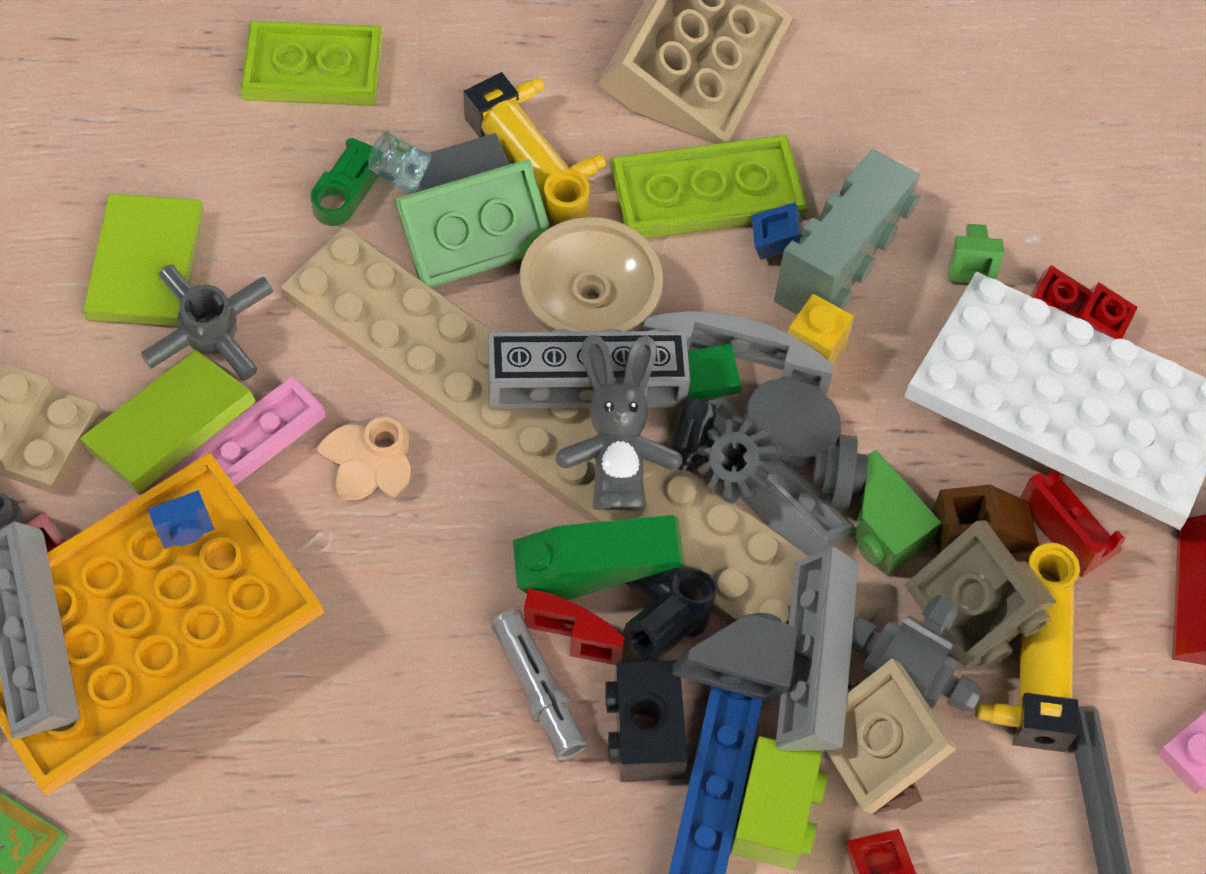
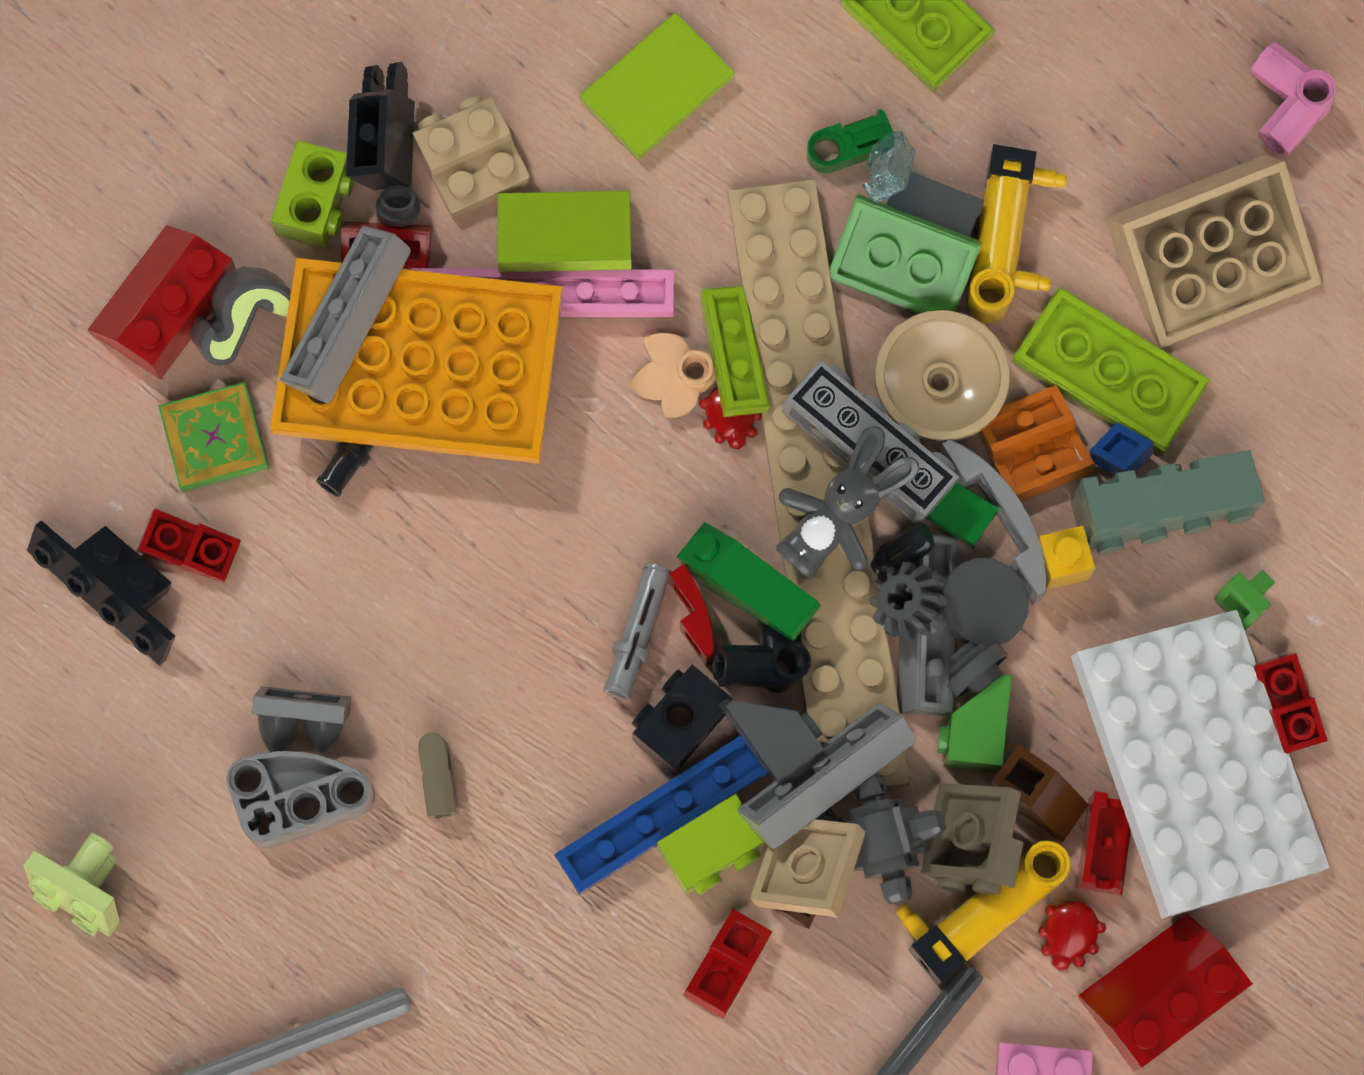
camera: 45 degrees right, 15 degrees up
dark grey bar [141,264,273,380] -> none
blue plate [148,490,215,549] -> none
none -> black pin [316,442,374,497]
none -> red piece [698,387,762,450]
none -> lime tile [699,286,770,417]
none -> orange slope [979,385,1094,502]
none -> red piece [1038,901,1107,971]

